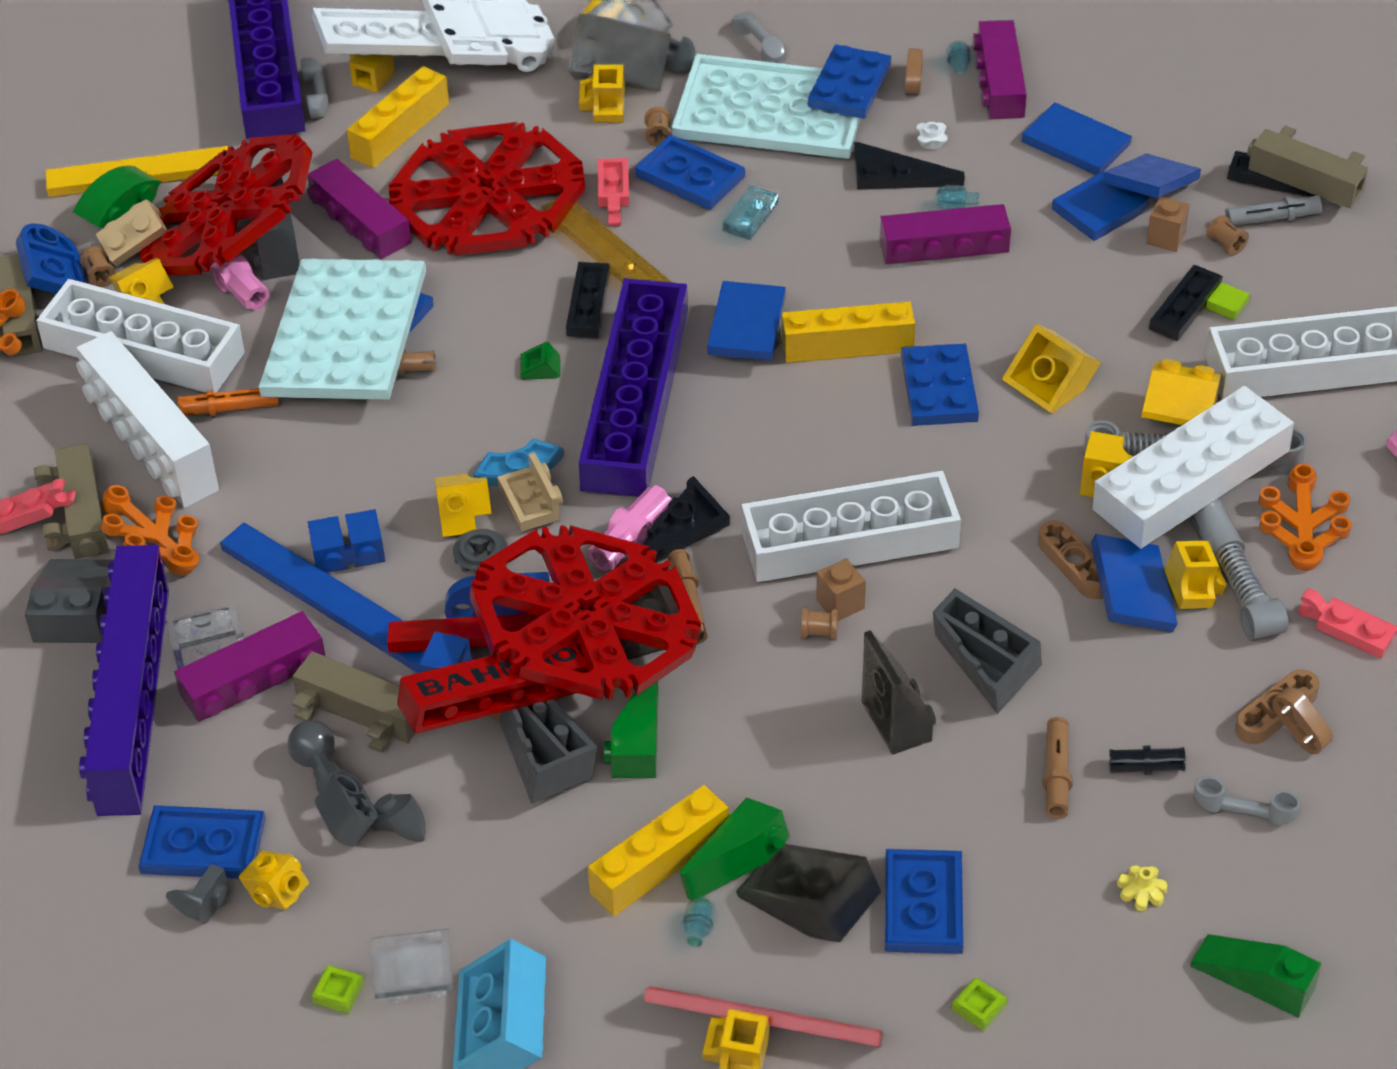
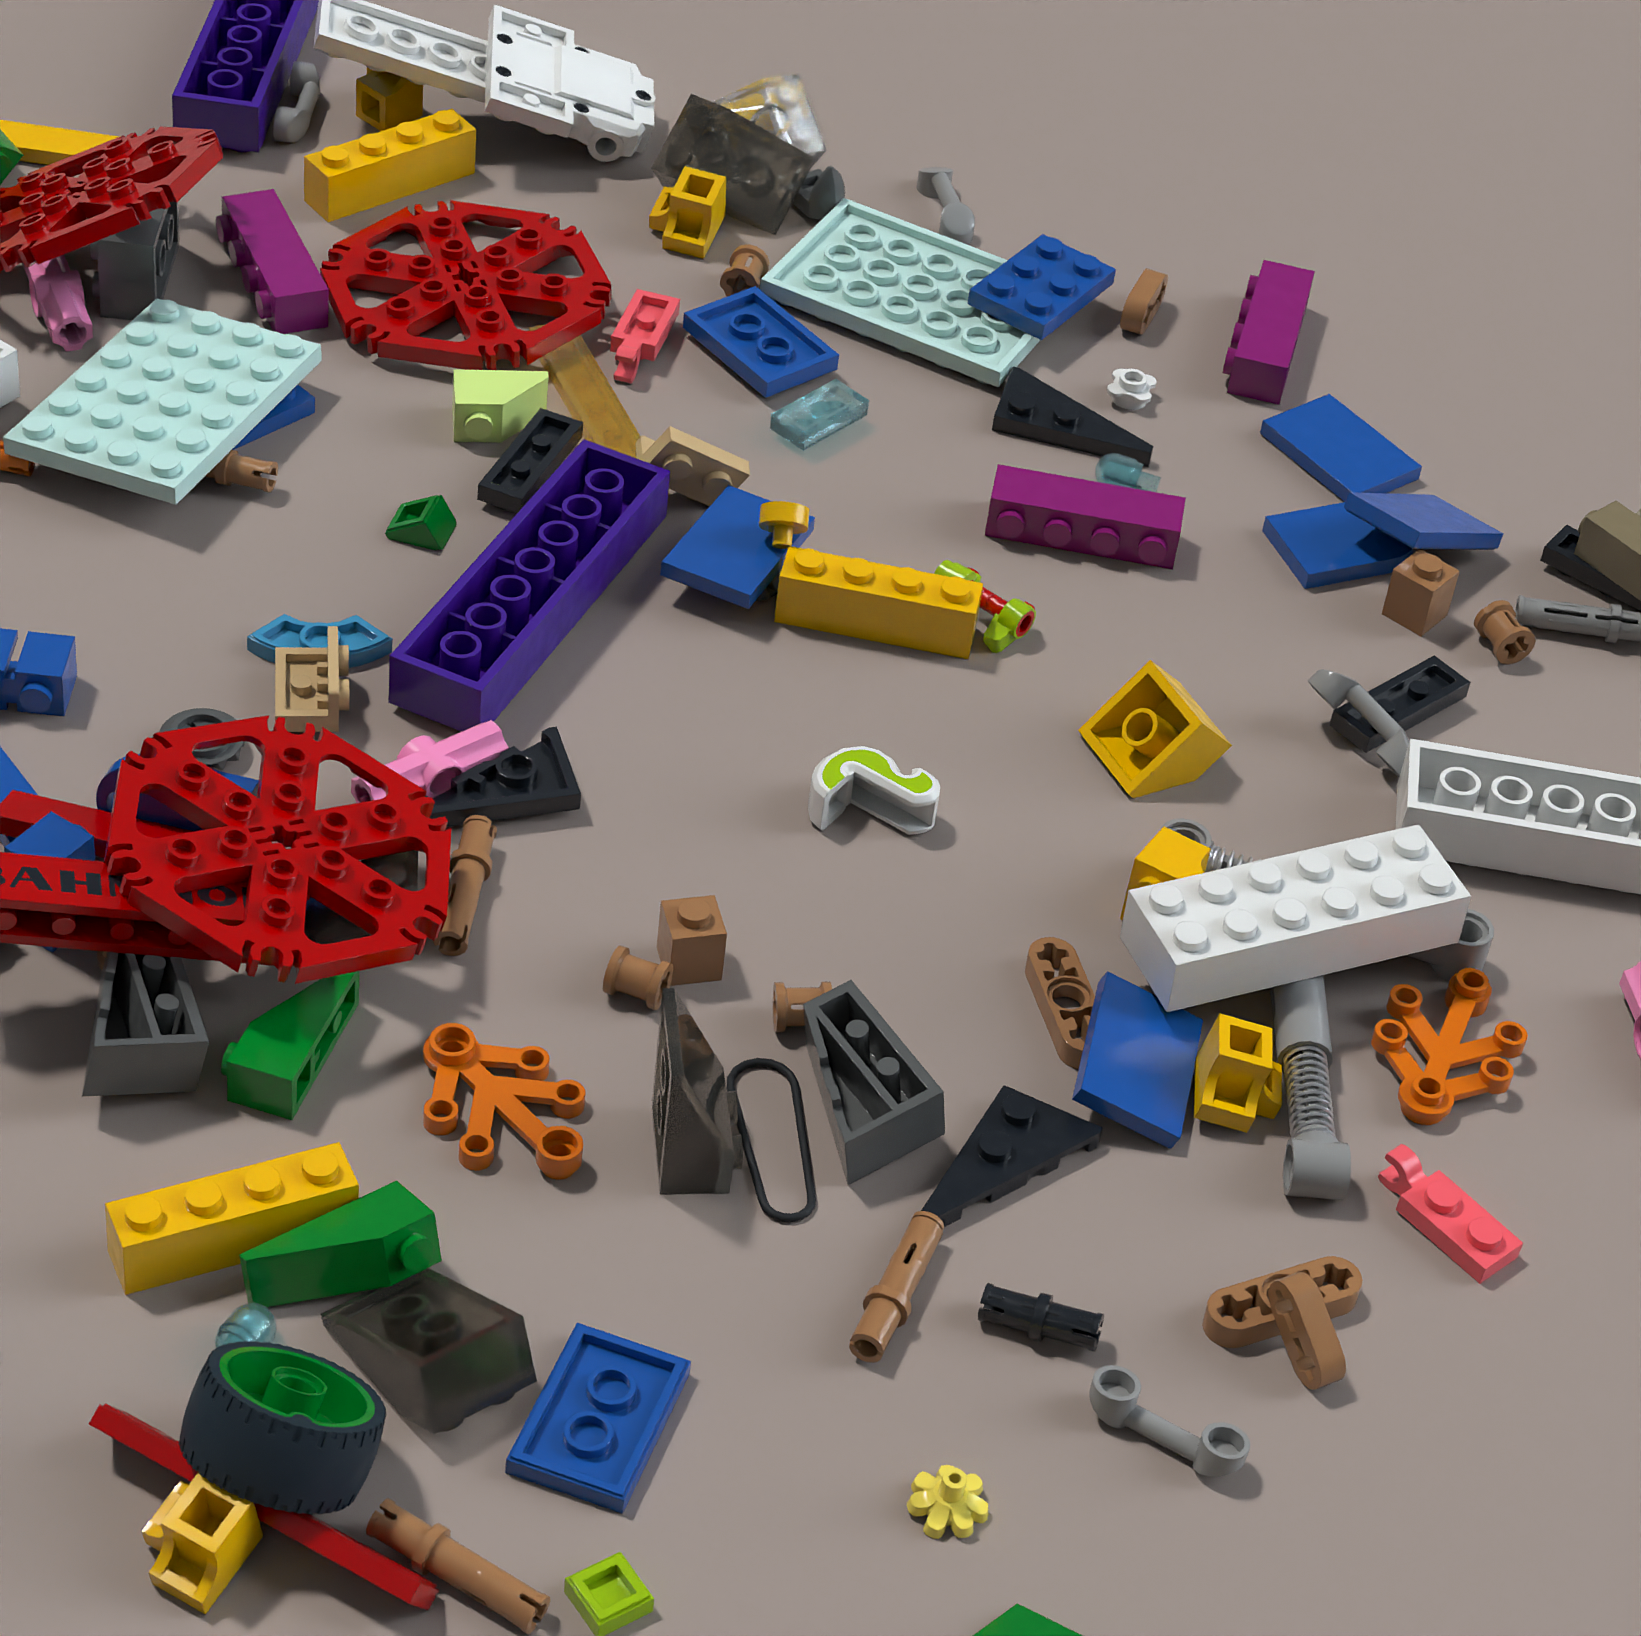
camera: 10 degrees right, 5 degrees down
yellow brick [434,473,492,537] -> none
white brick [741,471,961,582] -> none
blue plate [901,343,979,426] -> none
clear light blue cylinder [946,40,971,74] -> none
yellow slope [1141,359,1222,425] -> none
lime tile [1206,282,1250,321] -> none
none -> black wheel [179,1341,386,1514]
none -> medium nougat pin [366,1498,551,1634]
none -> orange plant [423,1023,586,1180]
none -> yellowish green slope [452,370,548,443]
none -> tan bracket [635,426,750,506]
none -> black piece [726,1058,816,1222]
none -> yellow tile [759,501,809,549]
none -> medium nougat bush [772,981,832,1033]
none -> white animal [808,746,940,835]
none -> black wing [921,1085,1103,1227]
none -> lime piece [934,560,1036,653]
none -> light grey bar [1307,669,1409,777]

